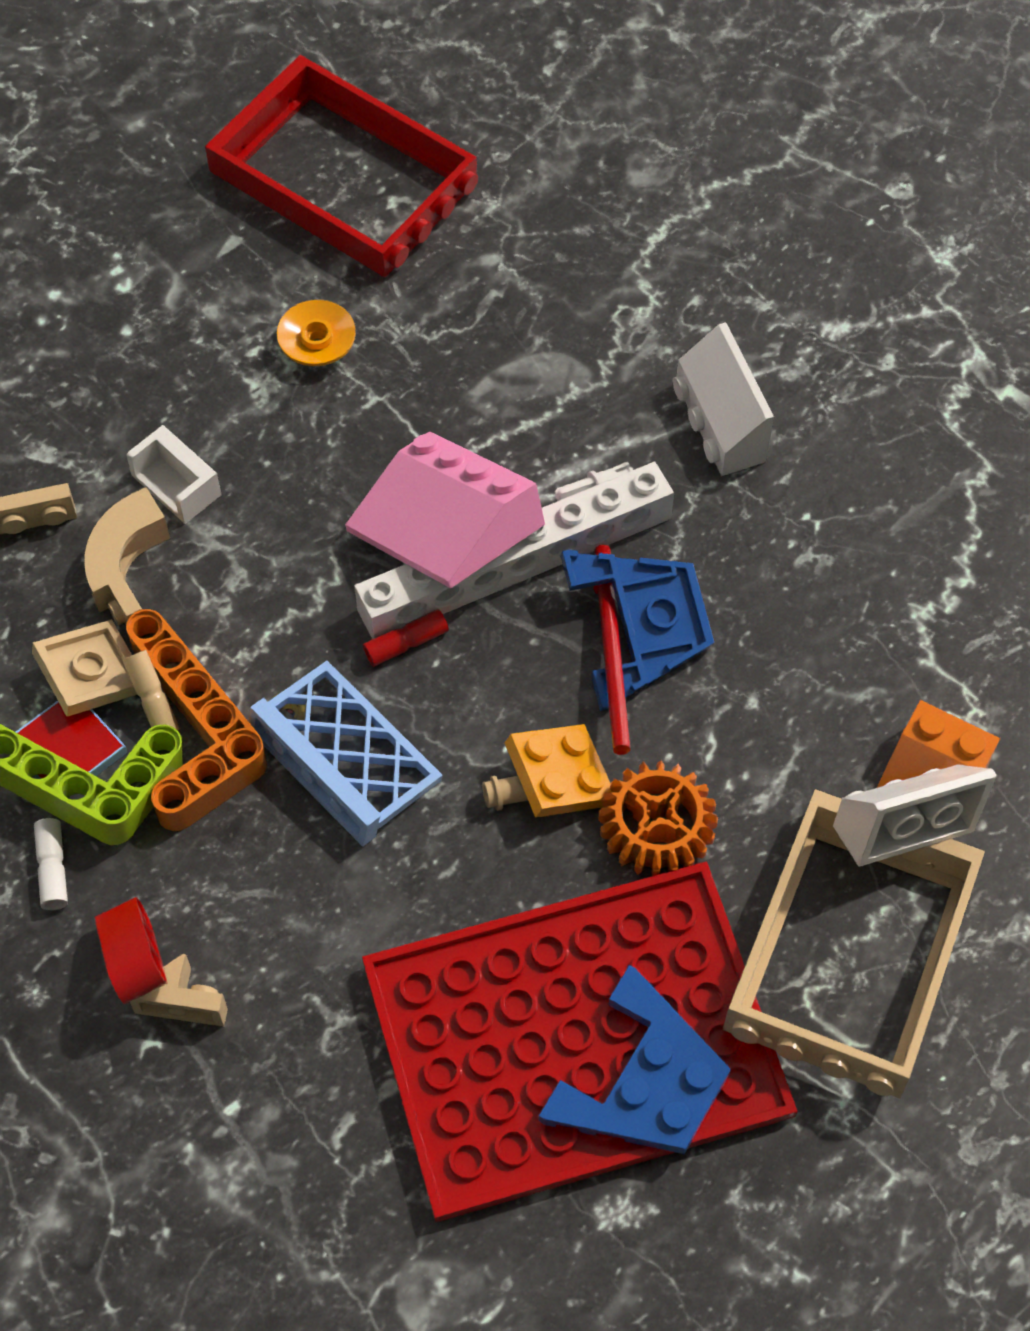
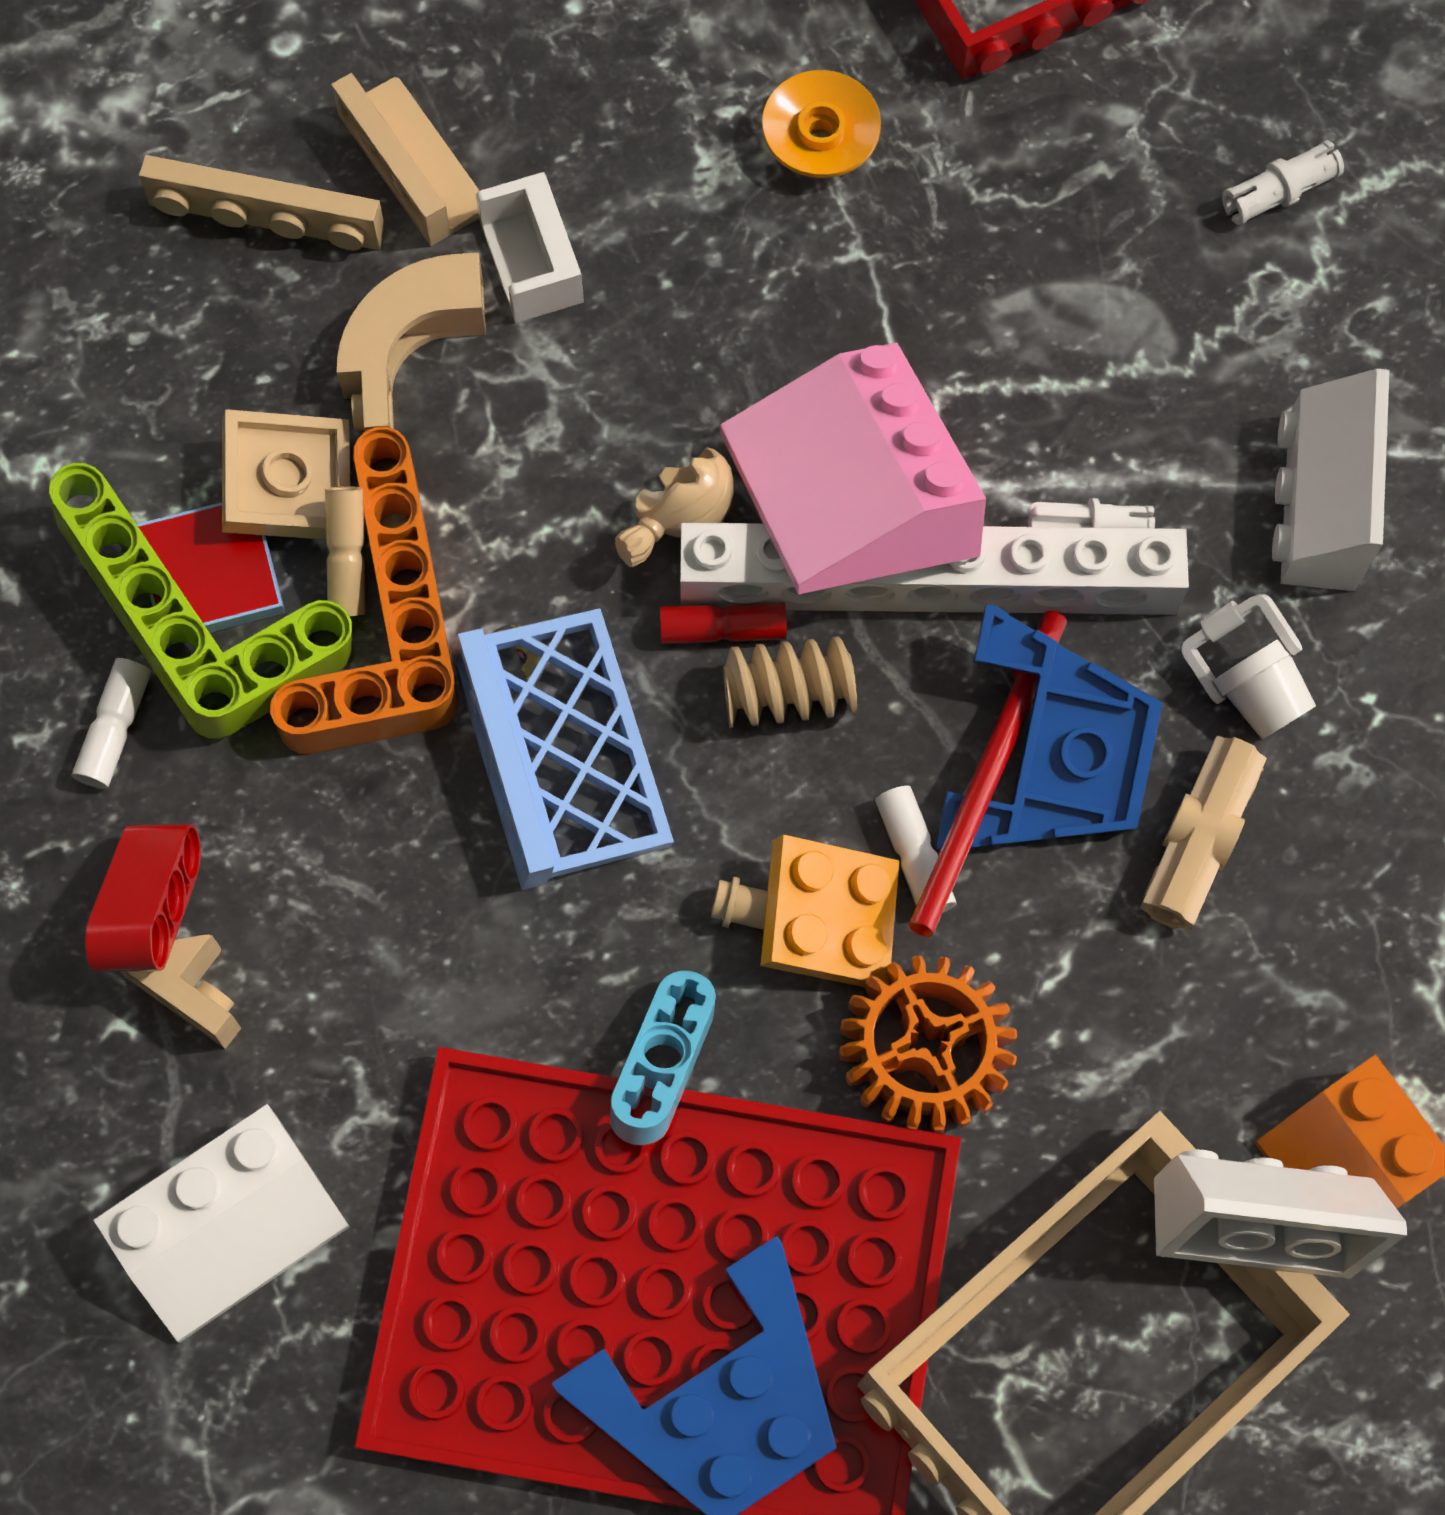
camera: 25 degrees right, 10 degrees up
none -> white slope [94,1104,350,1343]
none -> tan panel [331,73,479,246]
none -> medium azure beam [610,971,716,1145]
none -> tan hair [615,447,734,567]
none -> tan piece [723,636,857,728]
none -> white piece [875,785,957,913]
none -> tan piece [1140,736,1267,931]
none -> white piece [1182,594,1316,740]
none -> white pin [1222,140,1344,225]

